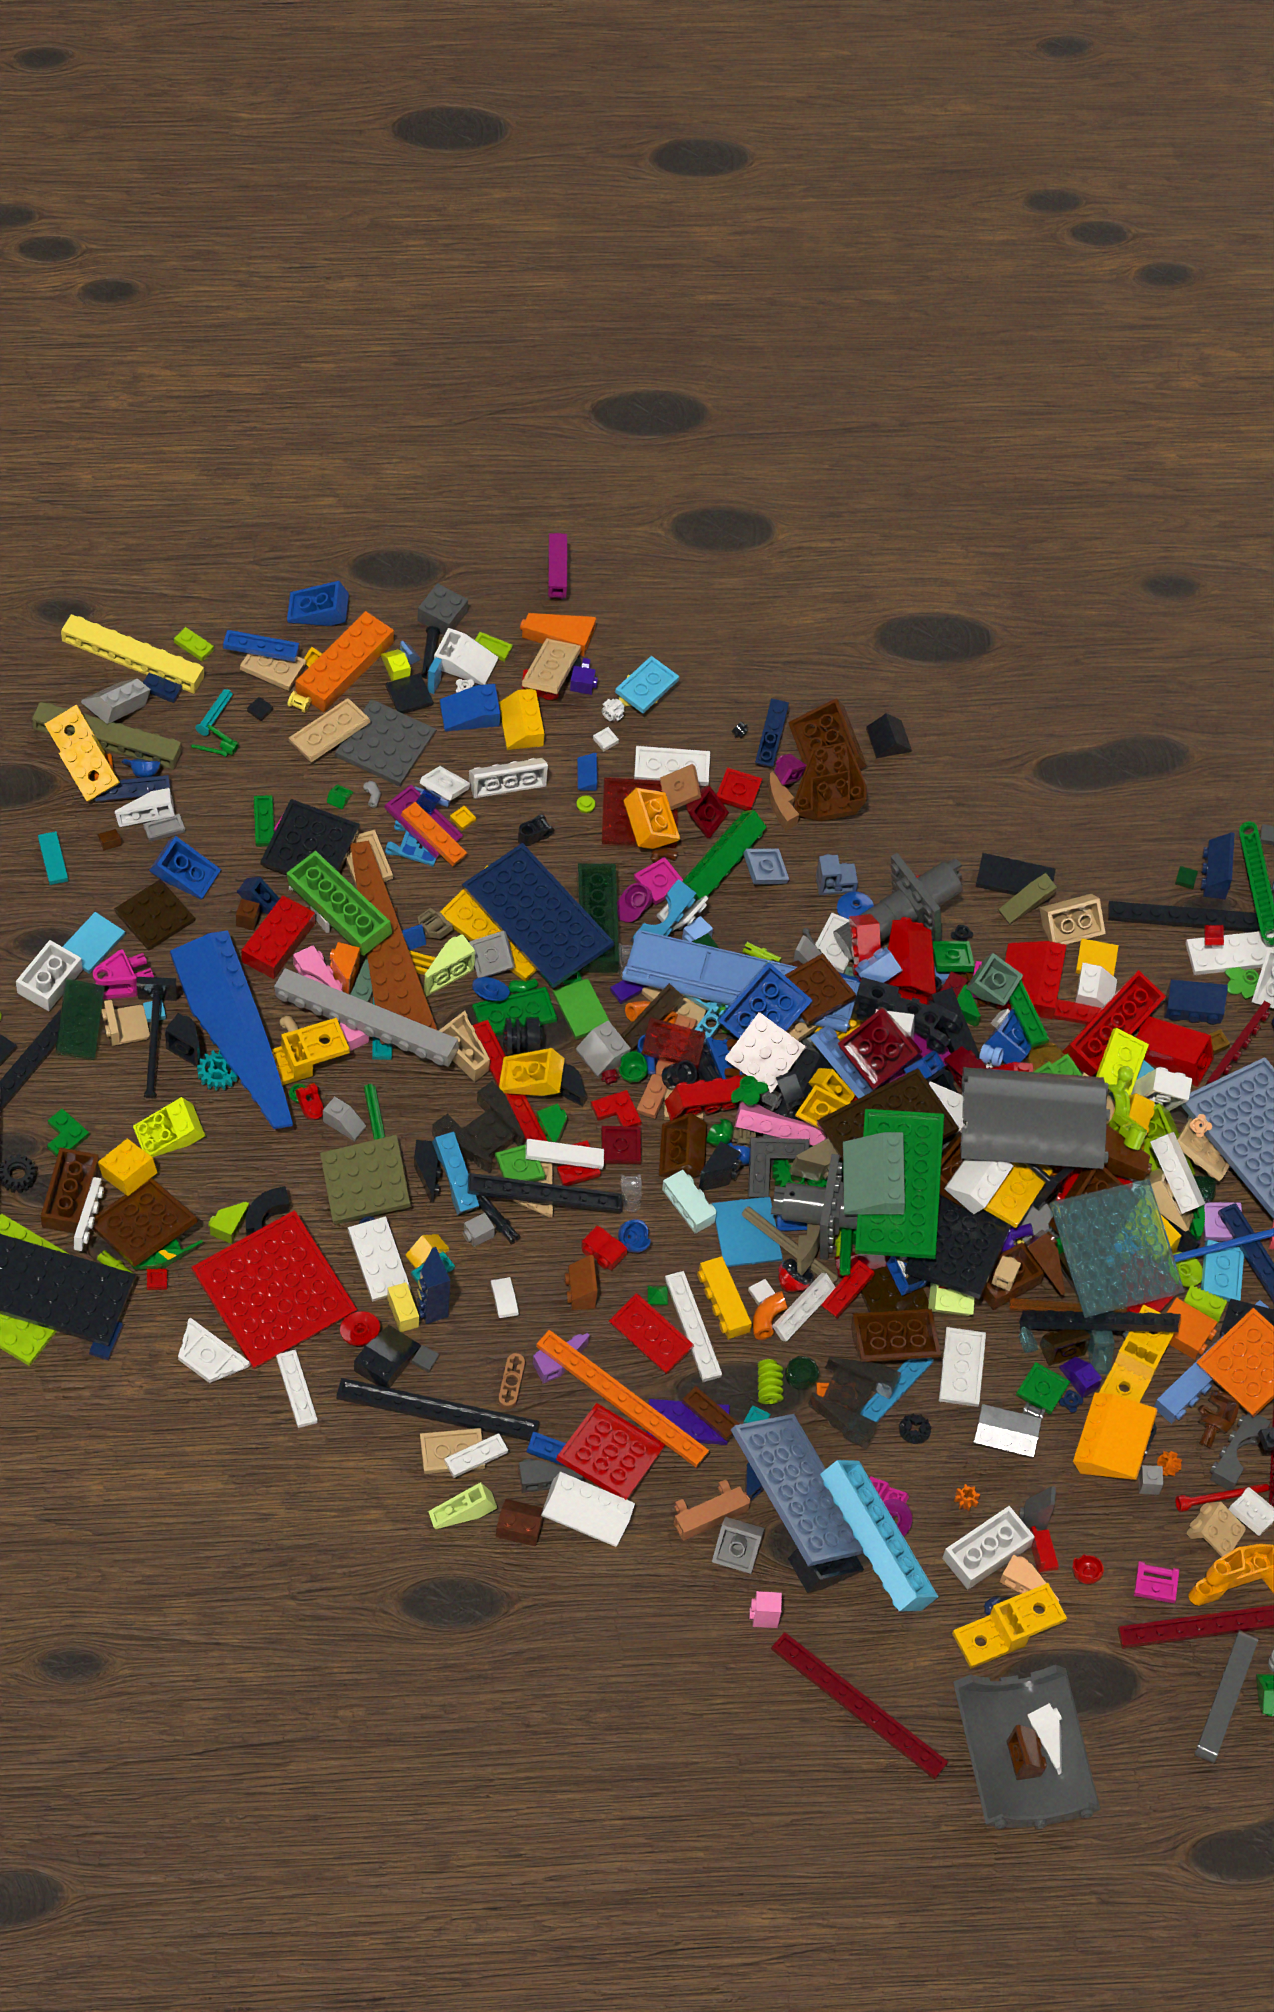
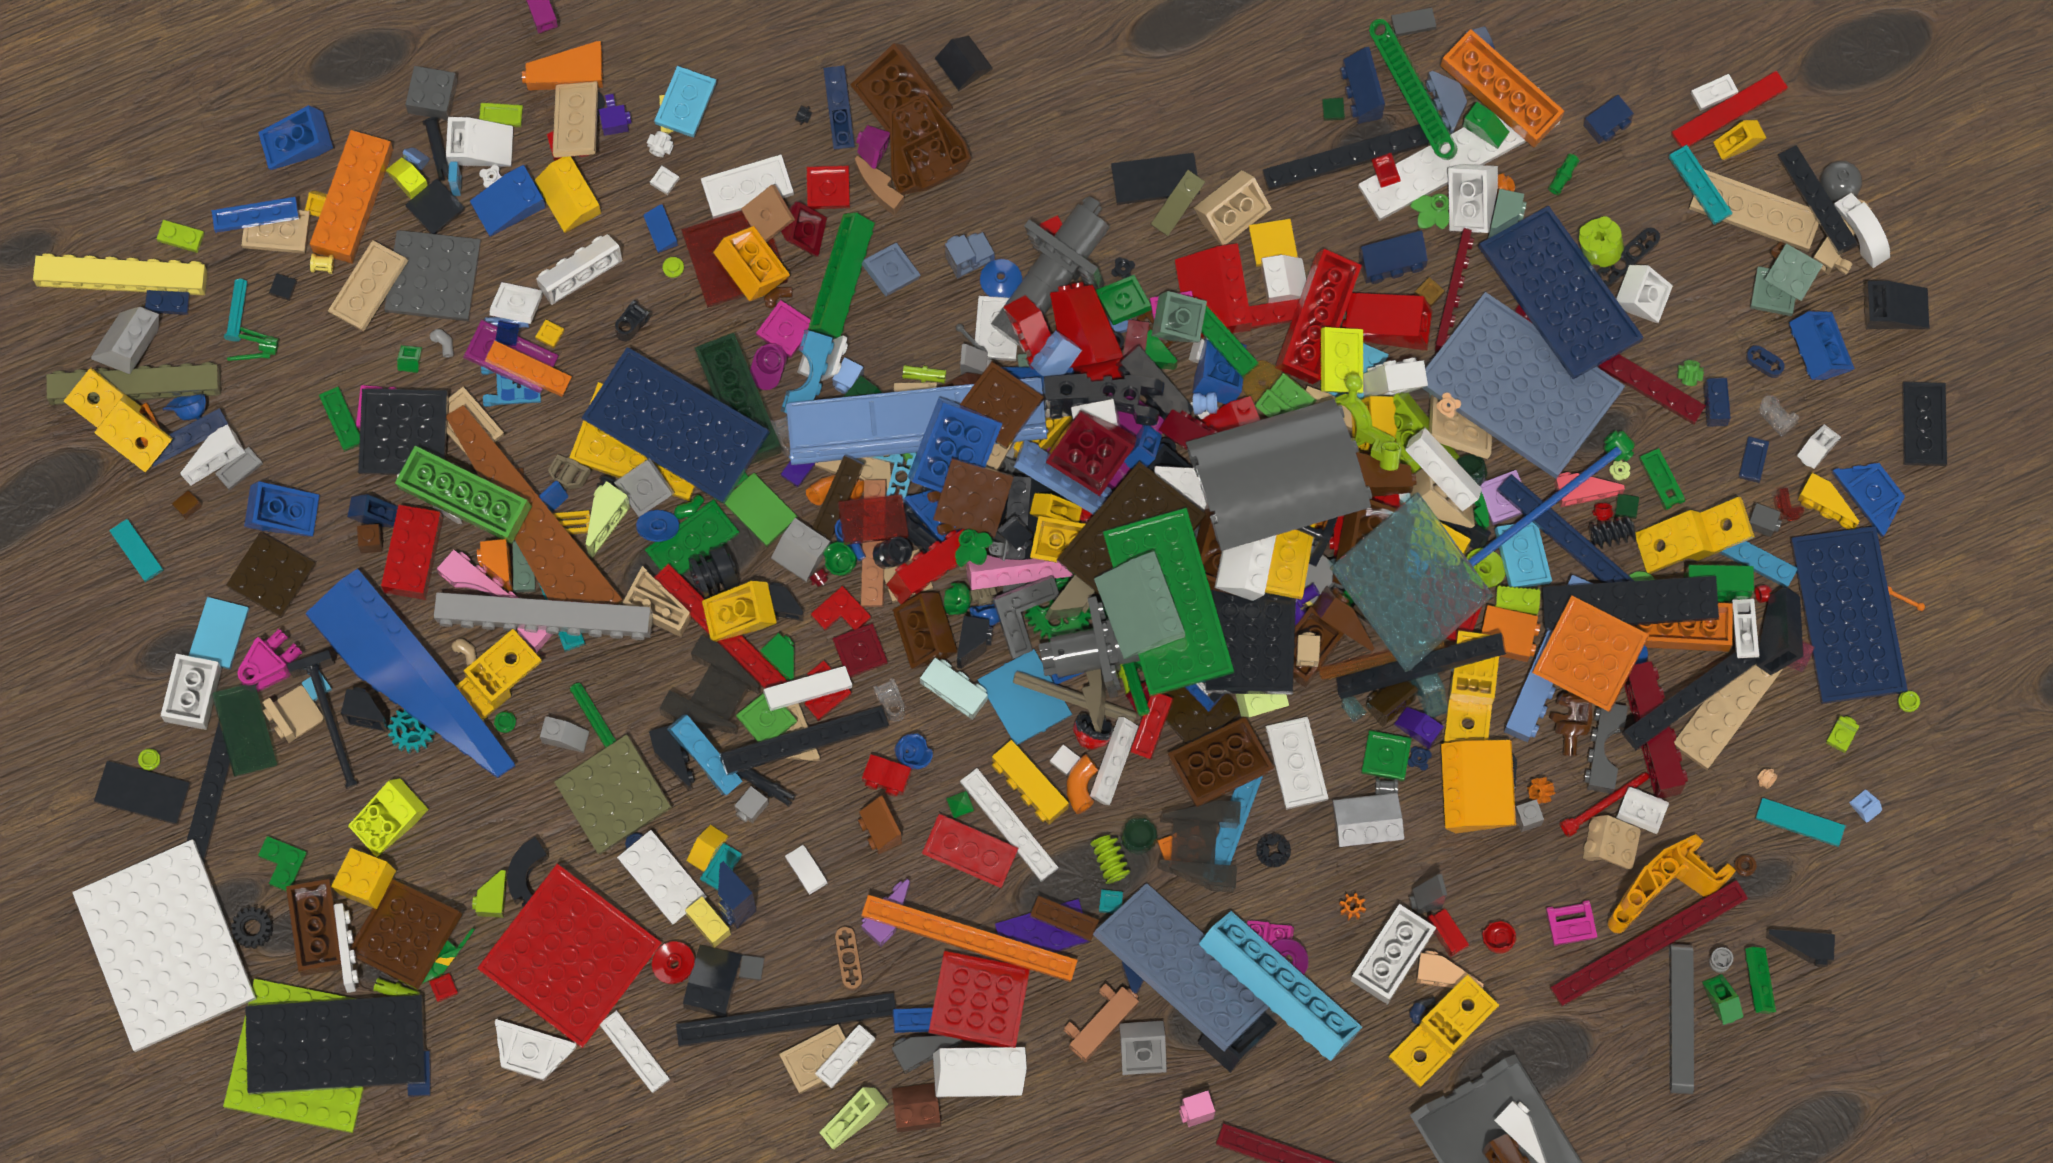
camera: 15 degrees left, 15 degrees up
red plate [295,1083,324,1120] -> none

